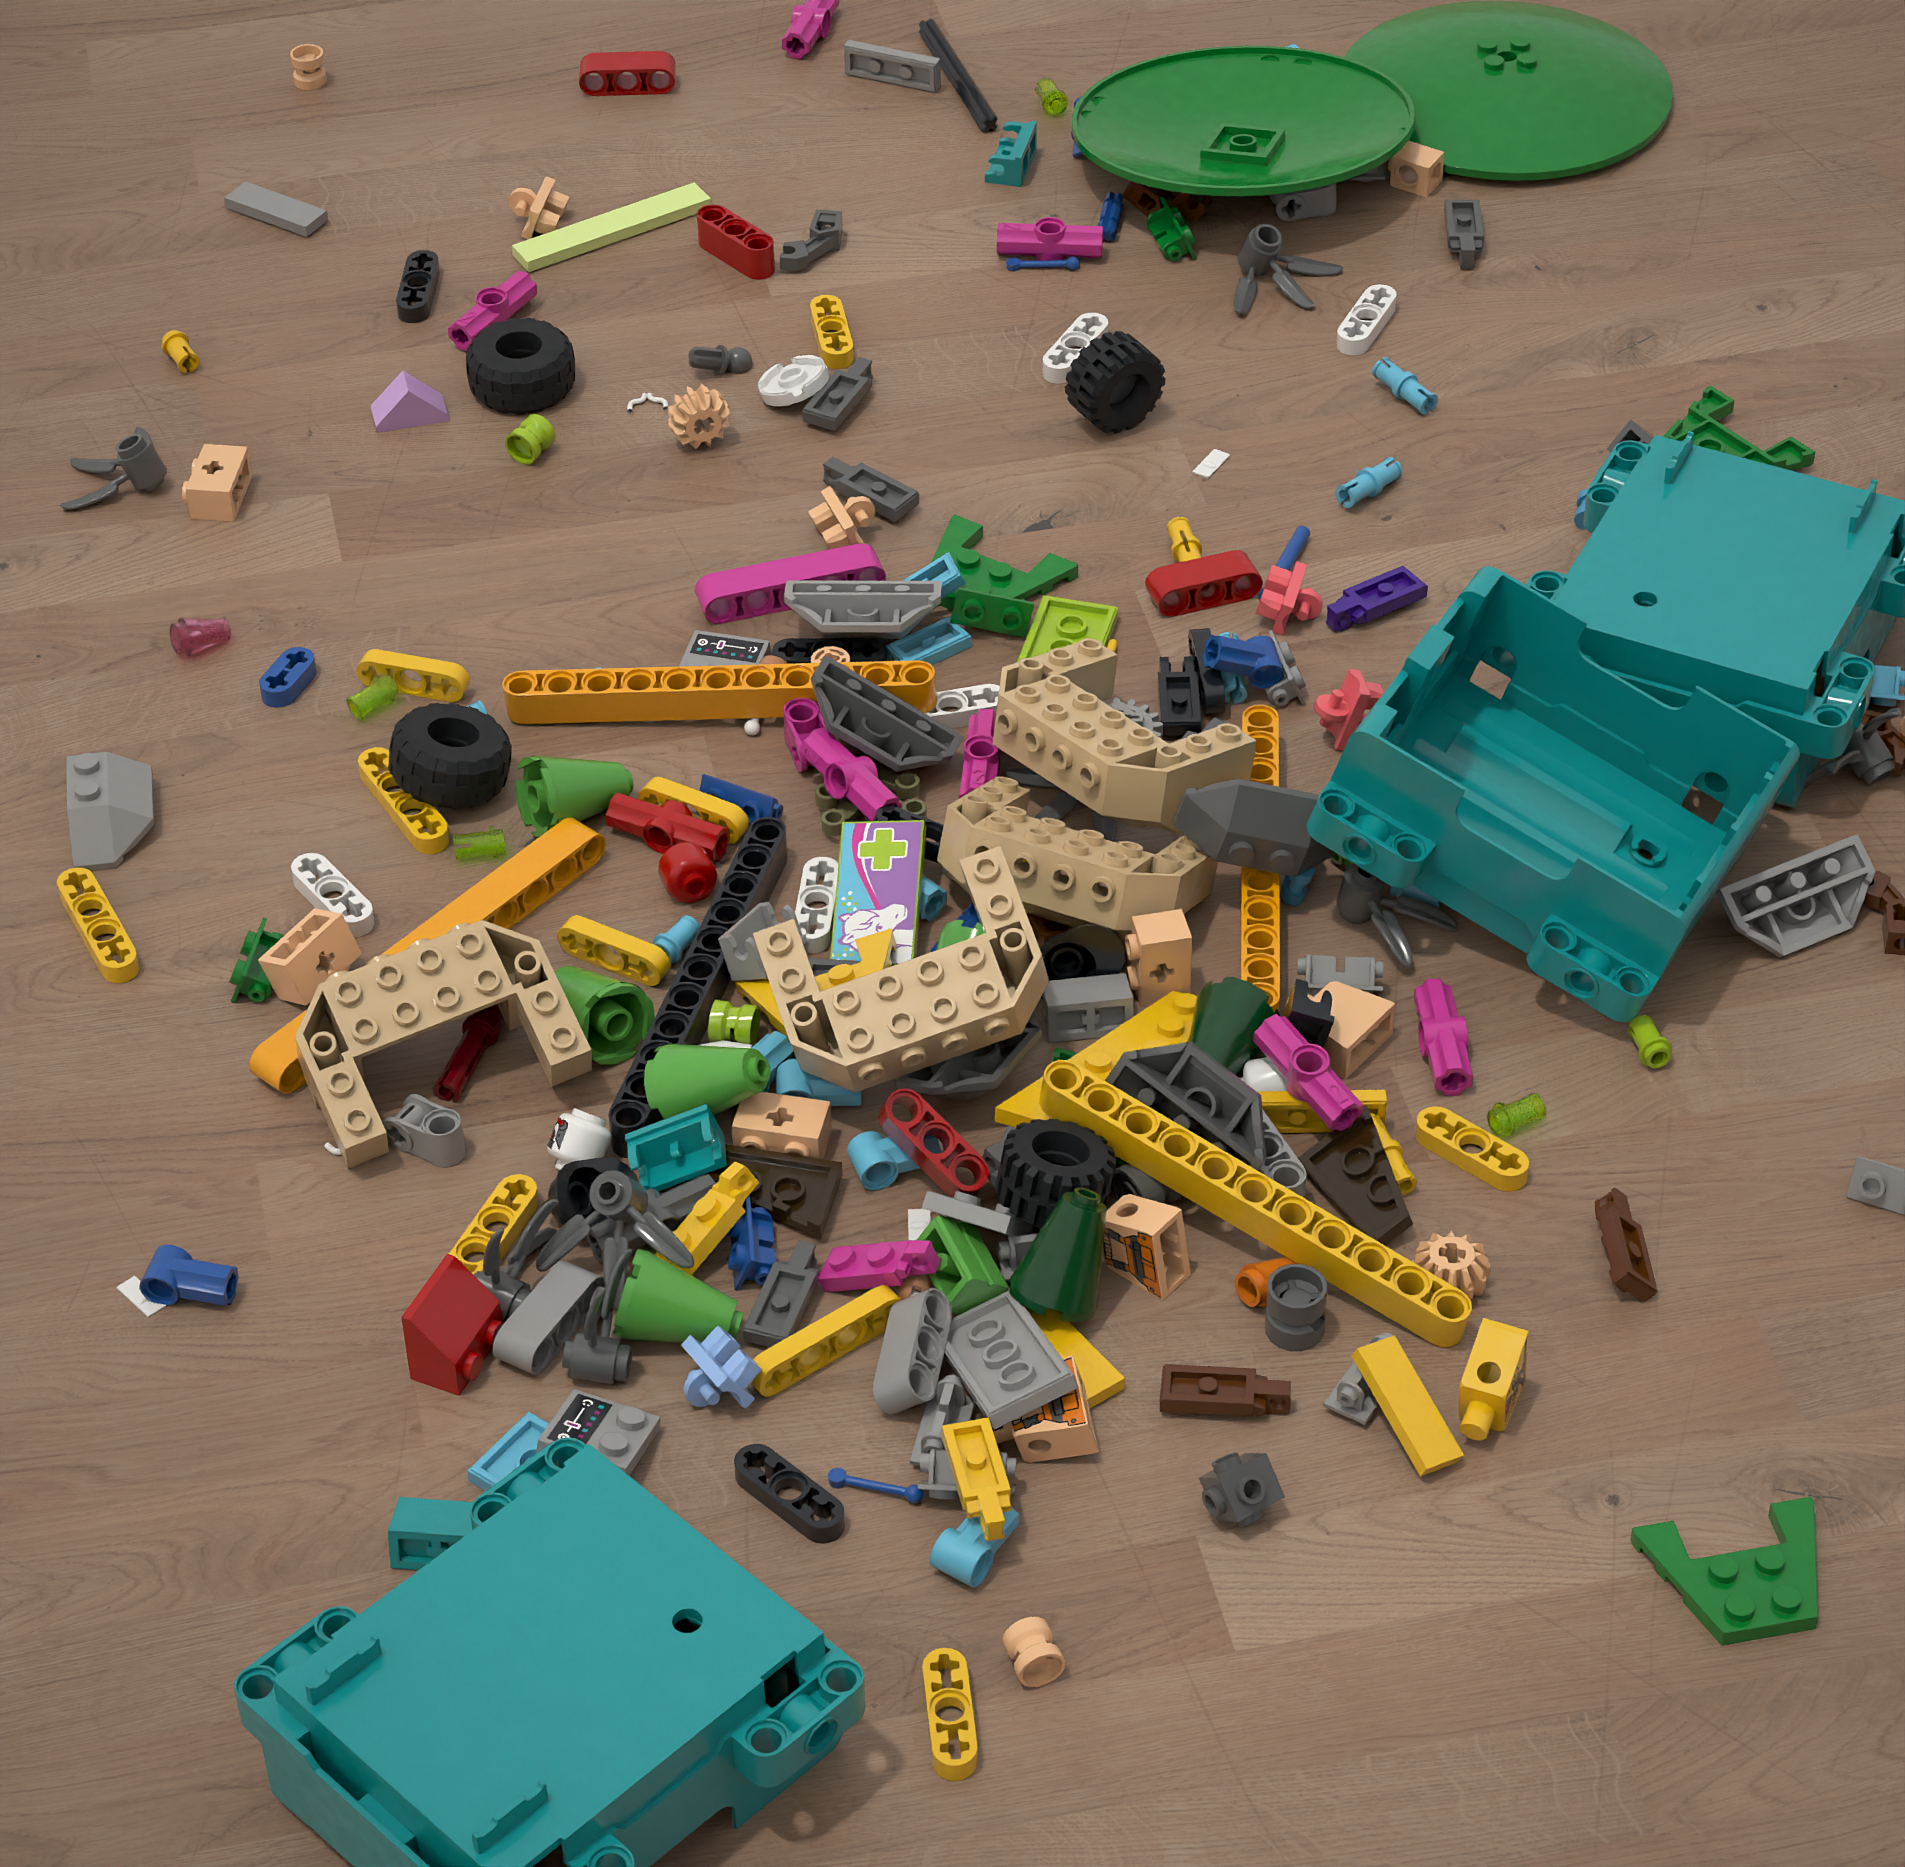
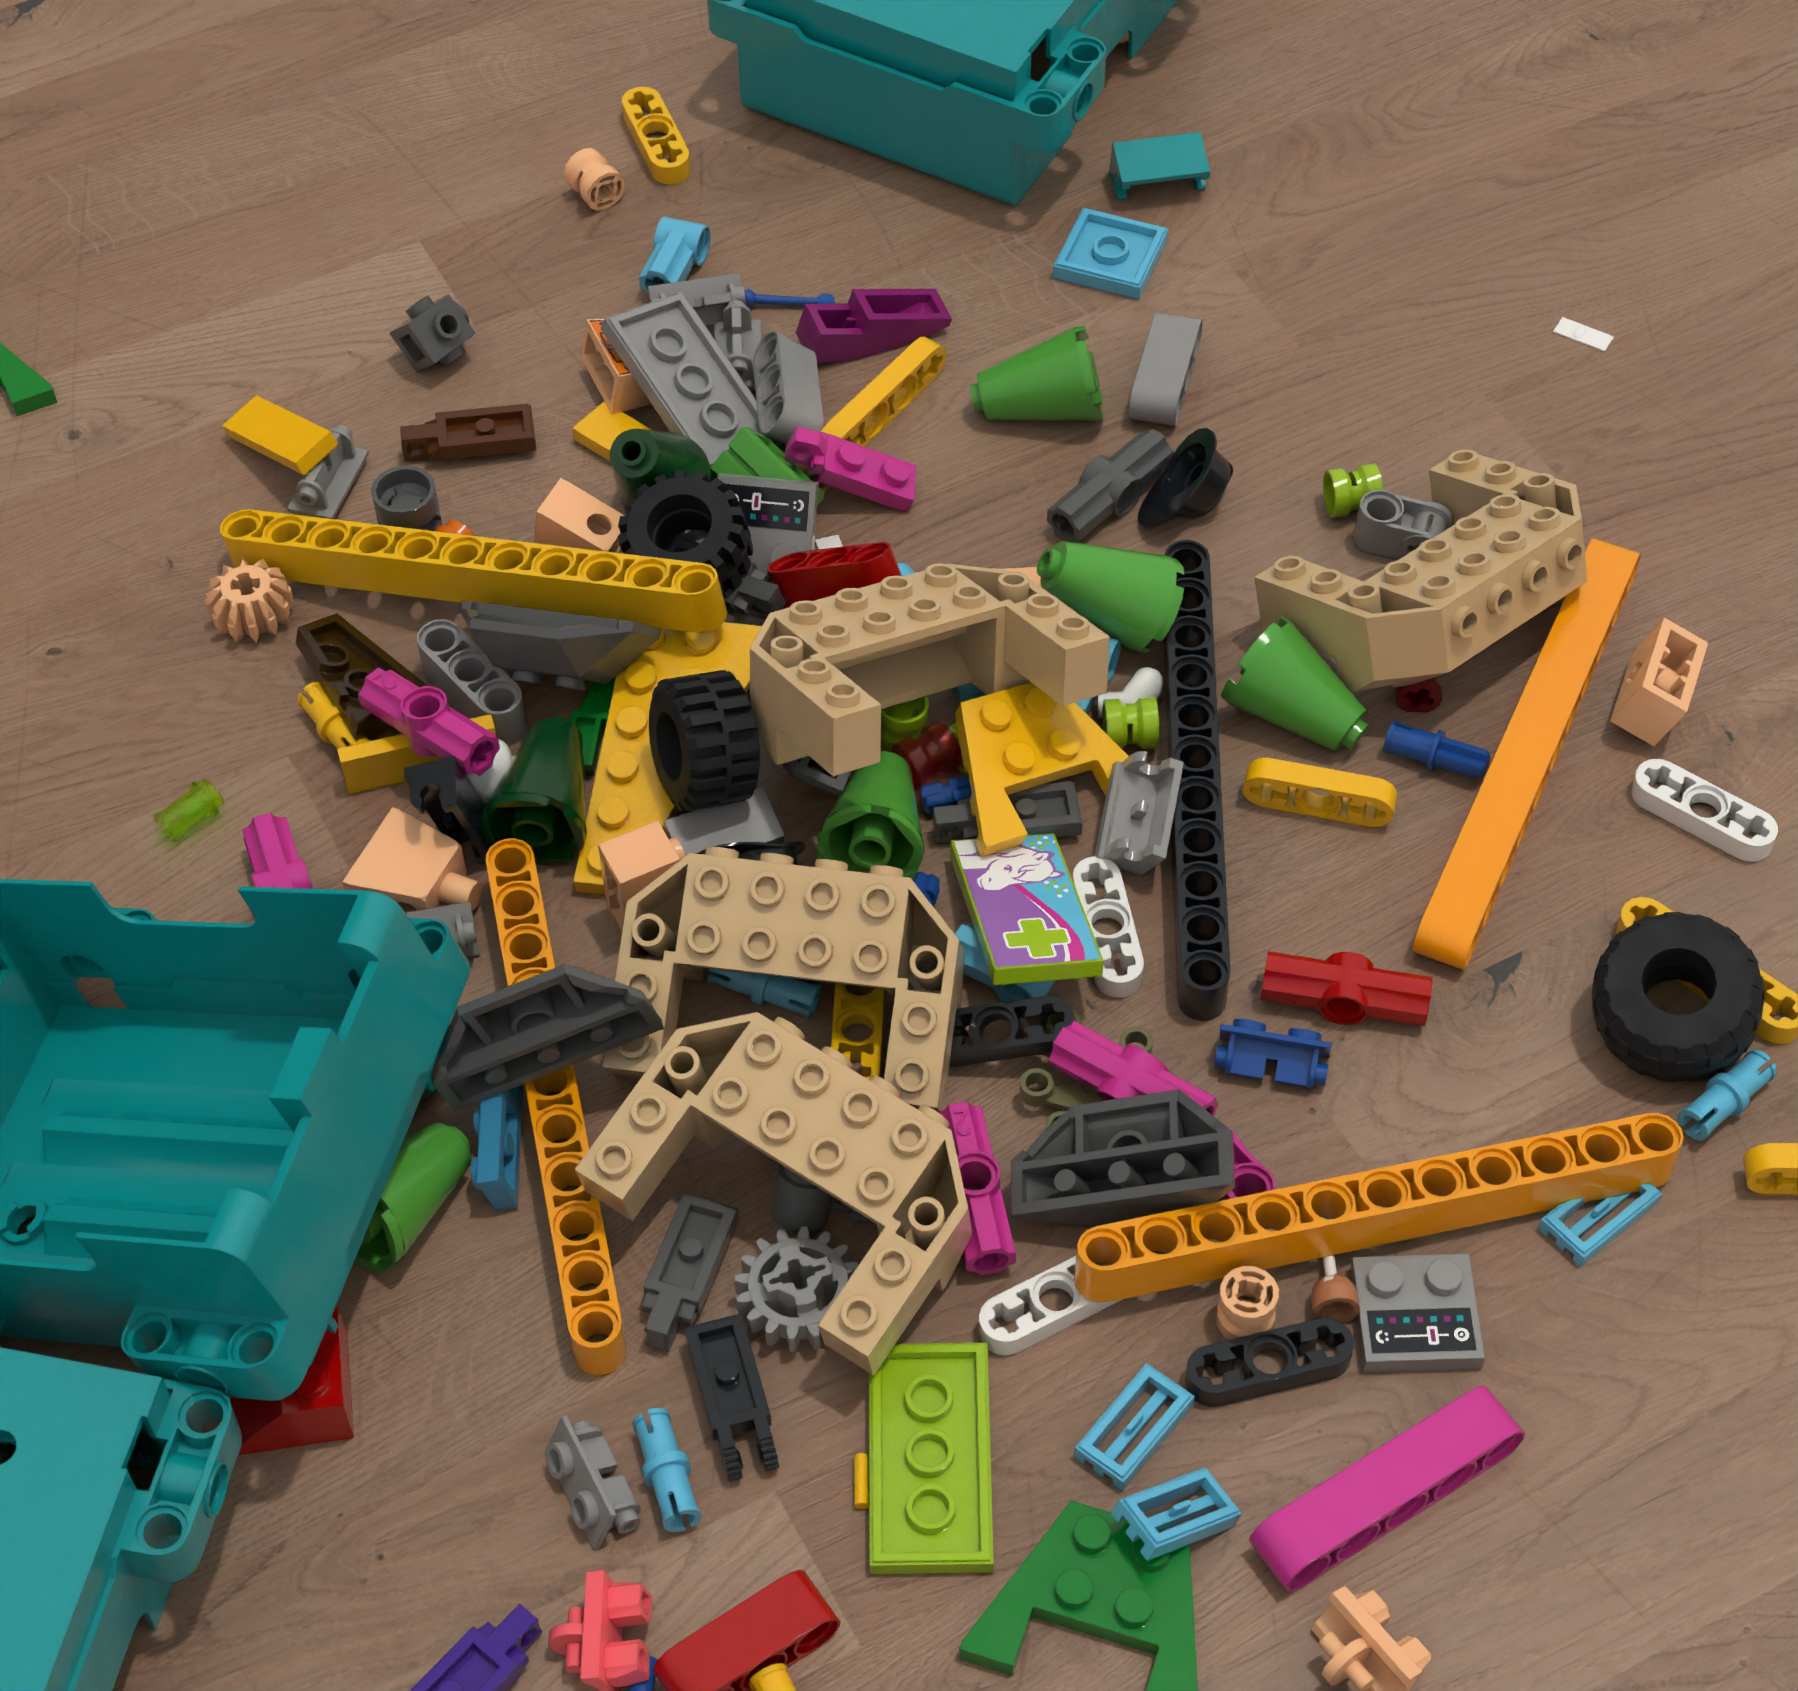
camera: 165 degrees right, 10 degrees up
blue piece [139,1245,239,1306] -> none
green hinge [229,917,284,1003] -> none
red slope [401,1254,504,1396] -> none
yellow beam [449,1174,539,1275] -> none
clear neon green pin [453,826,506,860] -> none
dark grey plant [474,1199,559,1323] -> none
bright green cone [515,756,634,837] -> none
dark grey plant [536,1170,694,1310] -> none
light grey plate [536,1389,661,1476] -> none
white head [547,1108,611,1170] -> none
dark grey plant [562,1249,633,1385] -> none
teal hinge [625,1104,727,1191] -> none
yellow beam [638,777,749,844] -> none
medium azure pin [653,915,700,963] -> none
yellow hinge [655,1162,759,1275] -> none
red head [658,842,718,903] -> none
light blue hips [681,1325,762,1409] -> none
dark brown wing [701,1144,843,1239] -> none
blue hinge [726,1195,776,1291] -> none
black beam [734,1444,845,1544] -> none
dark grey hinge [743,1240,820,1347] -> none
light grey wedge [784,580,942,643] -> none
yellow hinge [941,1418,1011,1542] -> none
green hinge [950,587,1034,638] -> none
black beam [1188,628,1225,715] -> none
blue piece [1202,635,1284,689] -> none
coral hips [1314,669,1384,751] -> none
yellow beam [1415,1106,1529,1192] -> none
yellow torso [1459,1318,1529,1441] -> none
reddish brown hinge [1595,1187,1658,1302] -> none
none -> black tyre [649,670,760,811]
none -> magenta slope [796,289,952,363]
none -> lime wheel [1323,463,1383,518]

